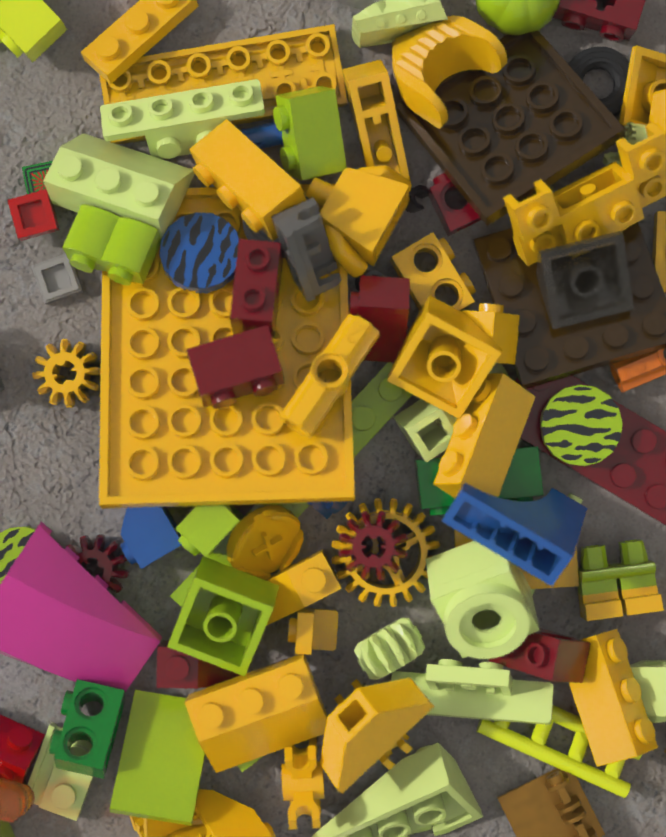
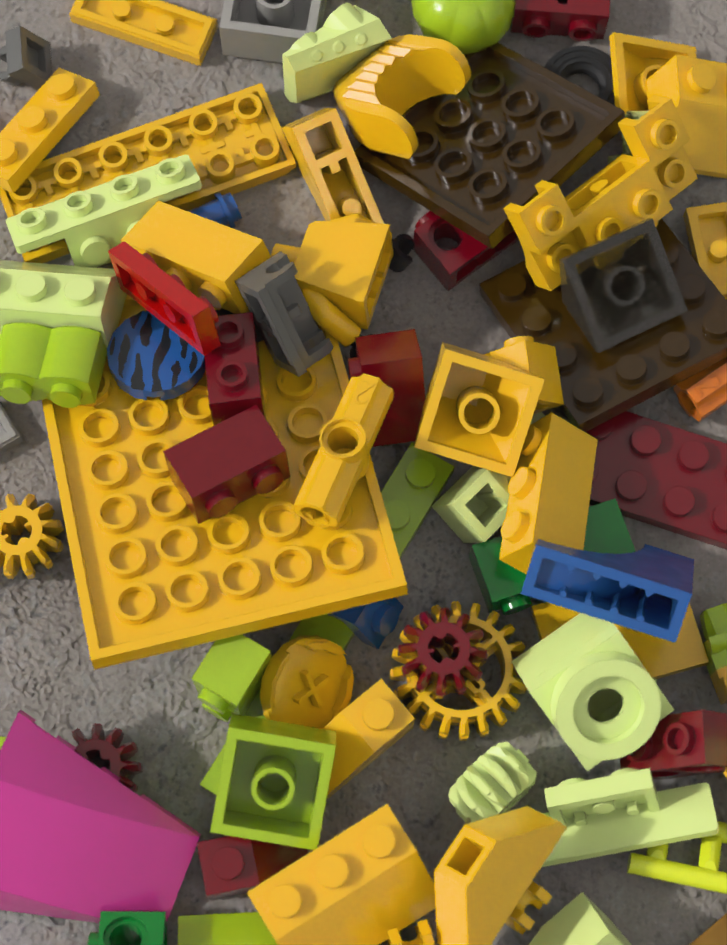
camera: 15 degrees left, 15 degrees down
blue slope [120,507,181,569] -> none
lime brick [273,86,347,180] -> none
yellow bracket [288,608,339,655] -> none
yellow brick [390,232,476,312] -> none
lime tile [540,385,623,466] -> none
none -> red plate [108,241,221,356]

